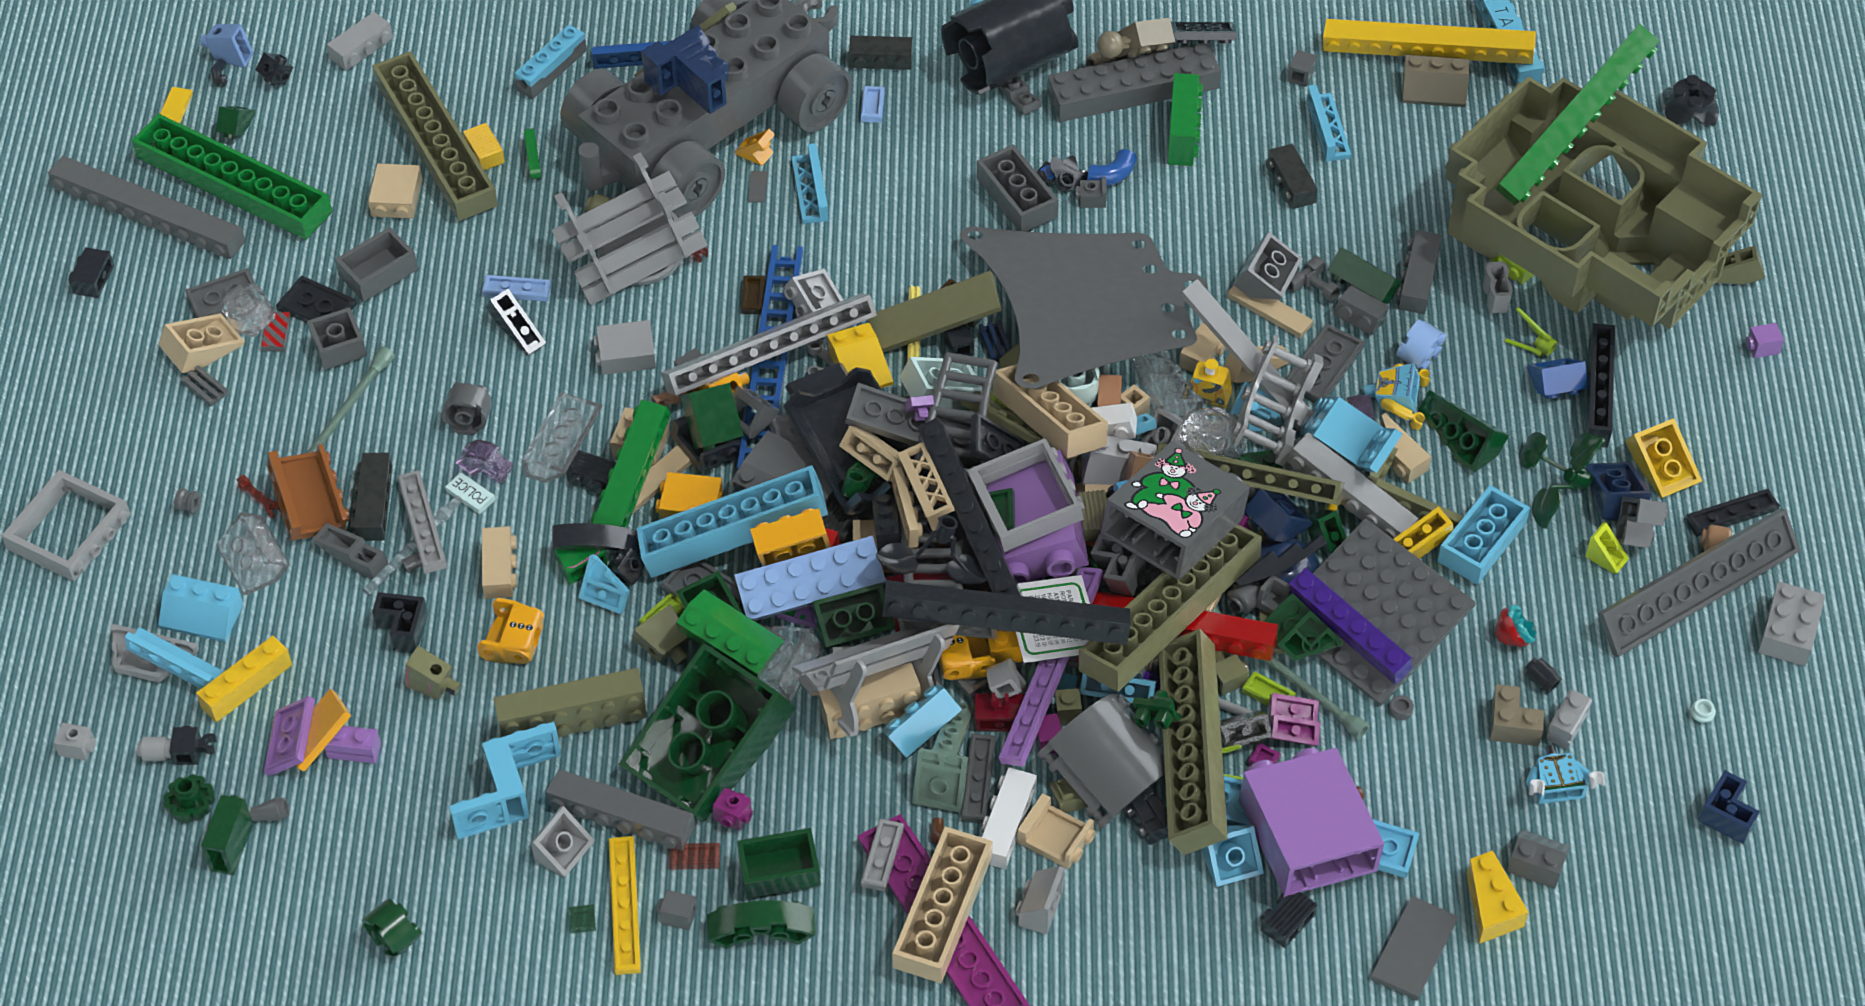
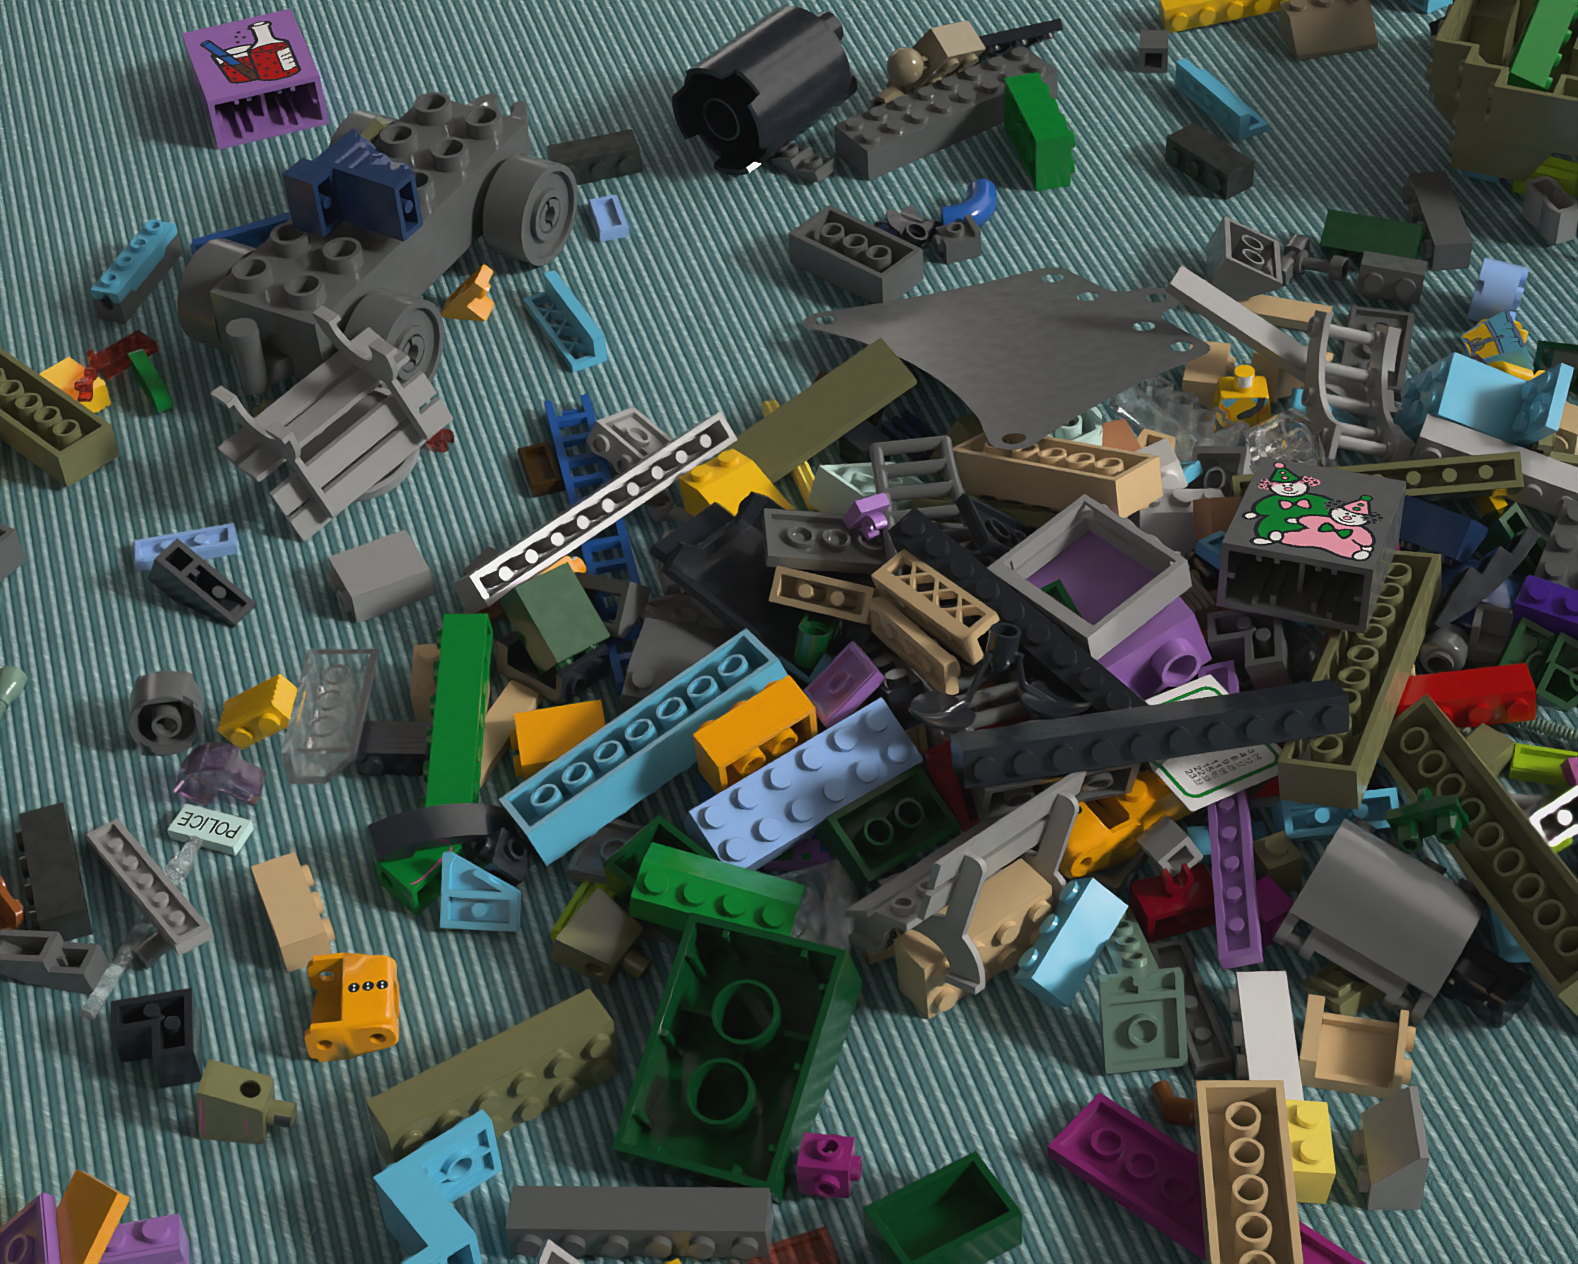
camera: 15 degrees left, 10 degrees down
dark grey sticker [748,171,768,202] -> none
light grey tile [861,819,904,892] -> none
none -> clear red piece [74,349,110,402]
none -> clear red tile [87,330,159,380]
none -> yellow brick [217,674,301,750]
none -> medium lavender tile [803,641,886,729]
none -> light yellow brick [1285,1099,1336,1204]

